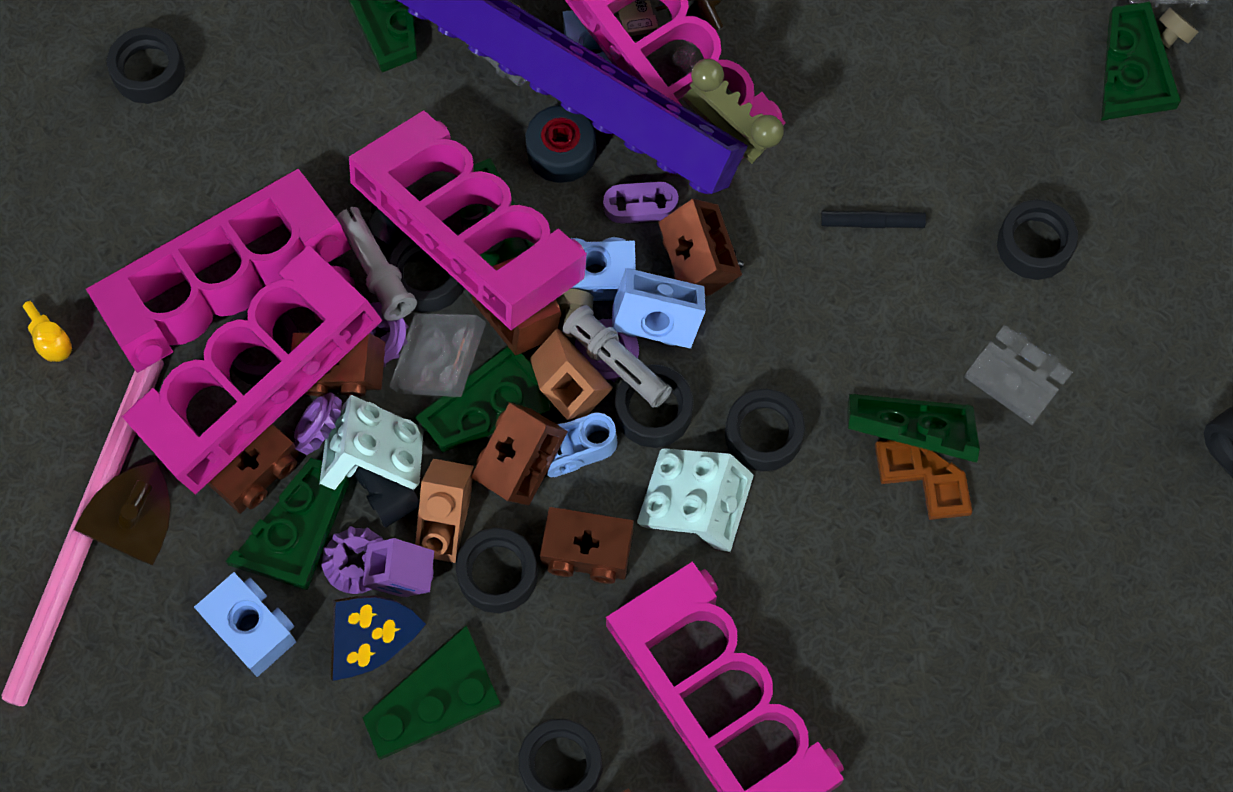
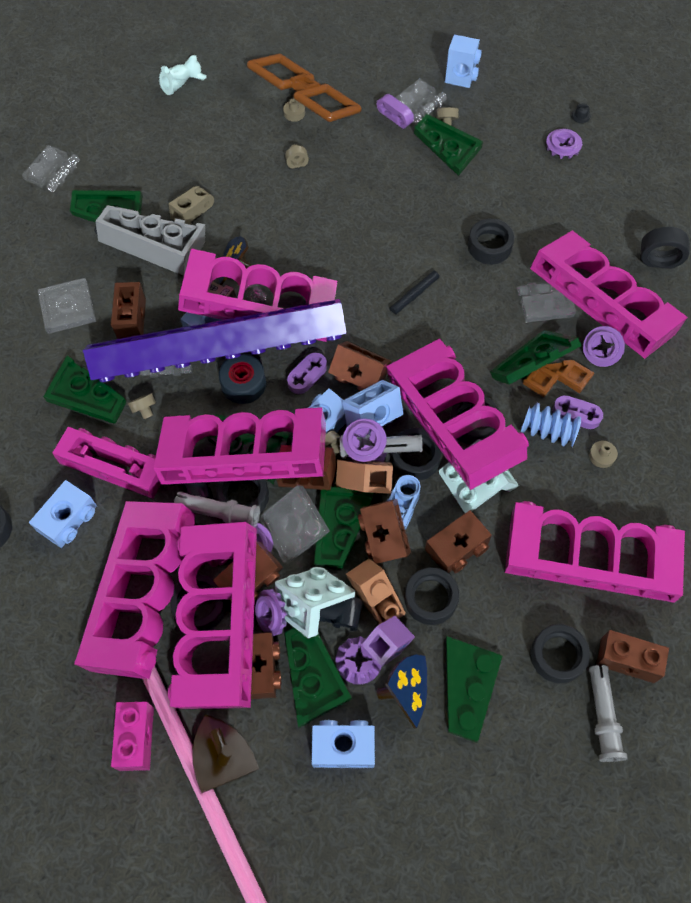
camera: 45 degrees left, 5 degrees down
yellow piece [23,301,72,362] -> none
olive gear [682,59,784,164] -> none
none -> light blue brick [29,480,97,548]
none -> dark pink brick [52,427,161,499]
none -> dark pink brick [111,702,154,771]
none -> dark tan tile [128,393,156,419]
none -> medium lavender gear [343,419,387,463]
none -> dark pink fence [386,339,529,490]
none -> light blue piece [521,403,581,447]
none -> dark pink fence [530,231,688,359]
none -> medium lavender beam [553,396,603,429]
none -> medium lavender gear [583,326,625,367]
none -> dark tan tile [589,441,618,468]

